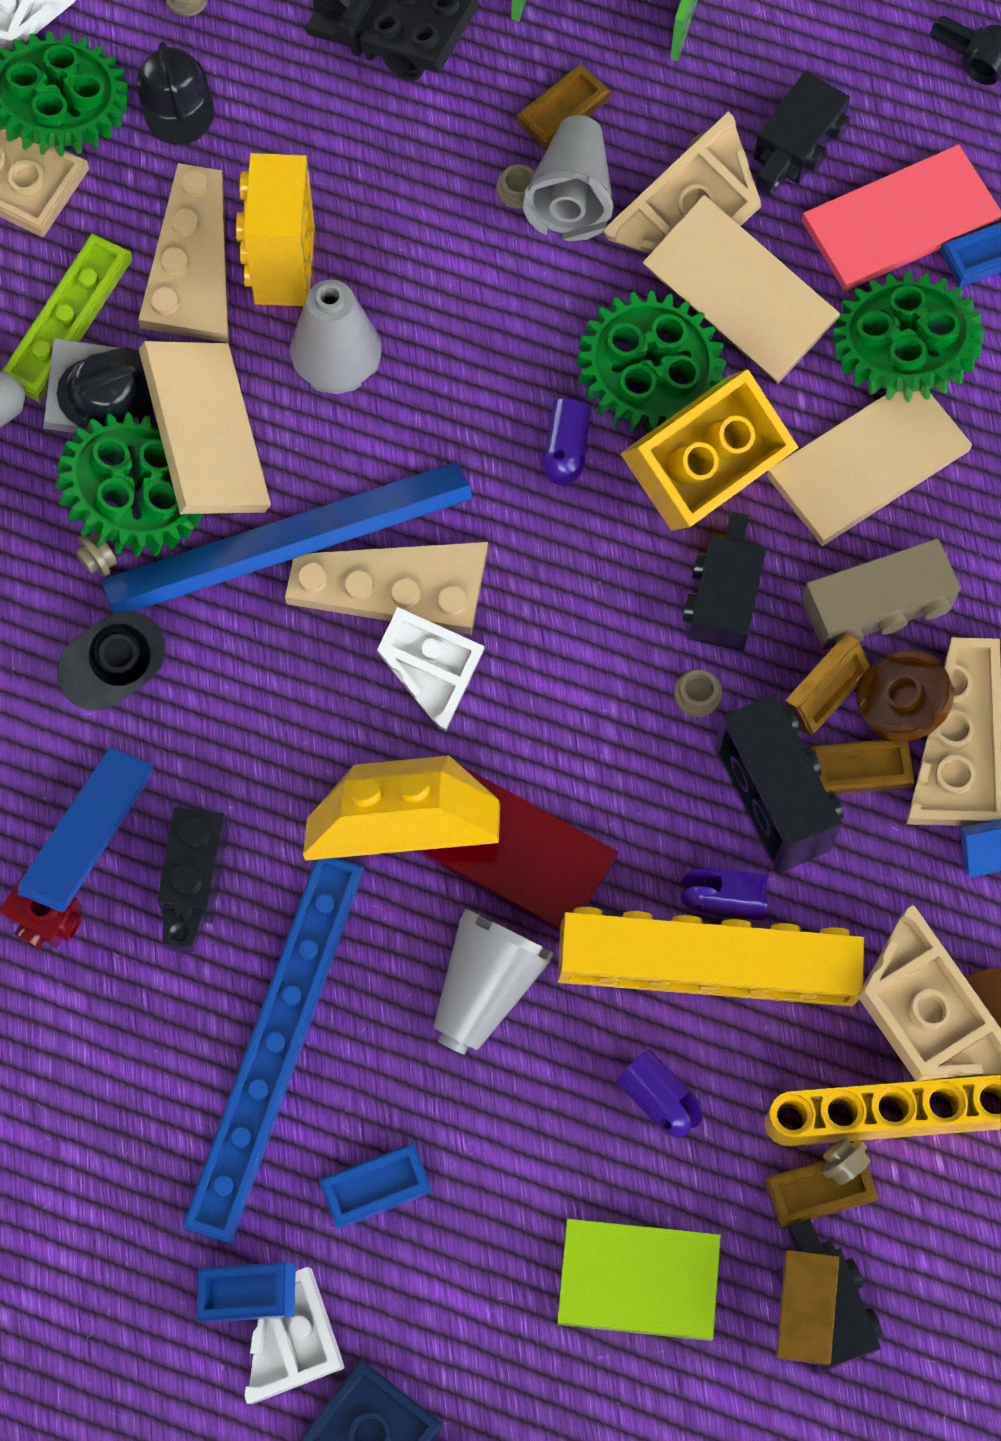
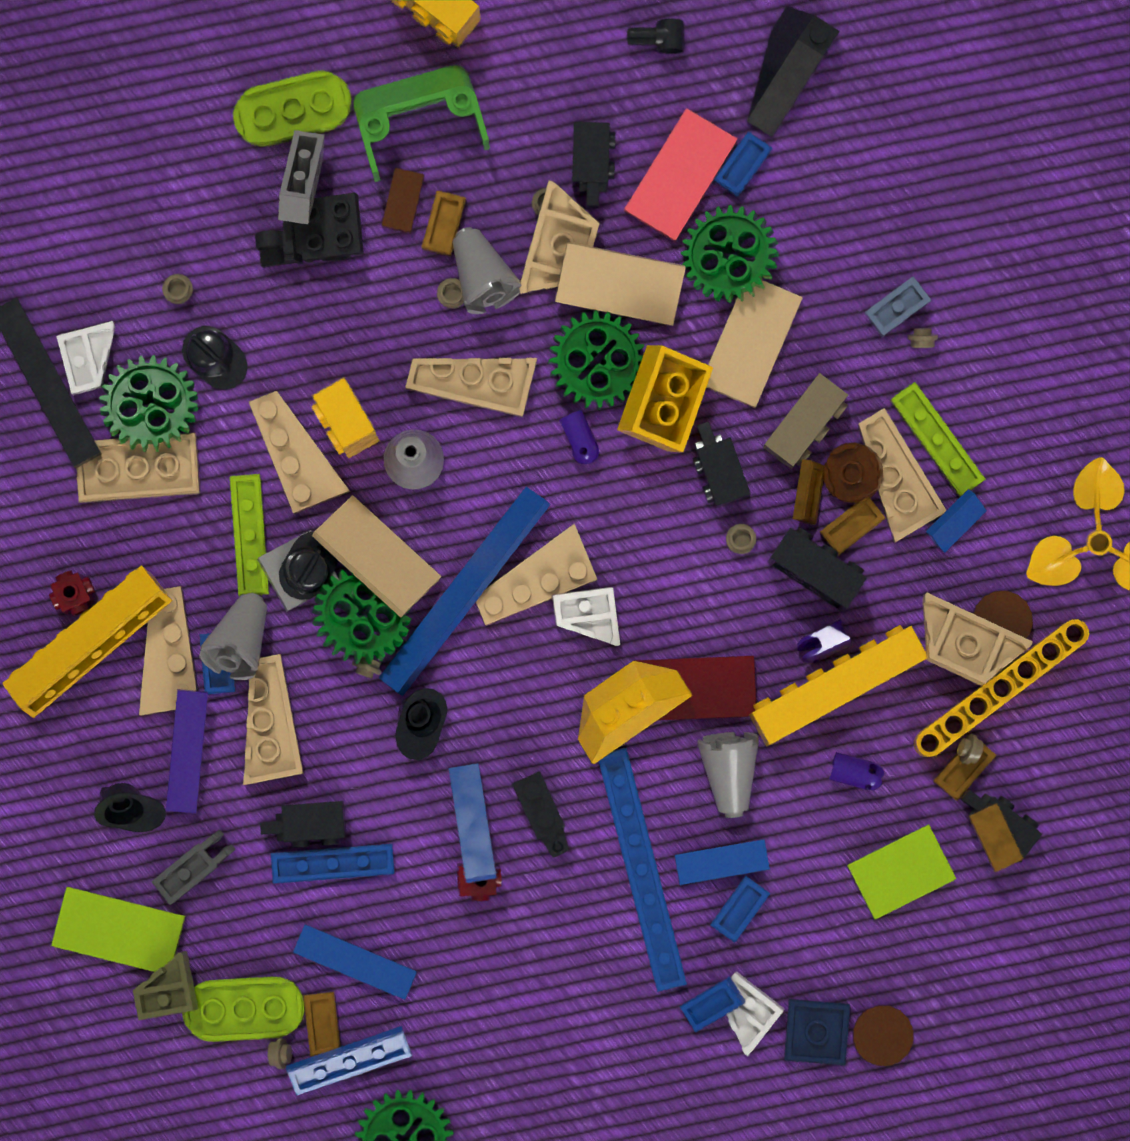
camera: 30 degrees left, 15 degrees up
none -> reddish brown tile [382,168,425,234]
none -> tan wing [405,358,537,417]
none -> blue tile [674,839,770,885]

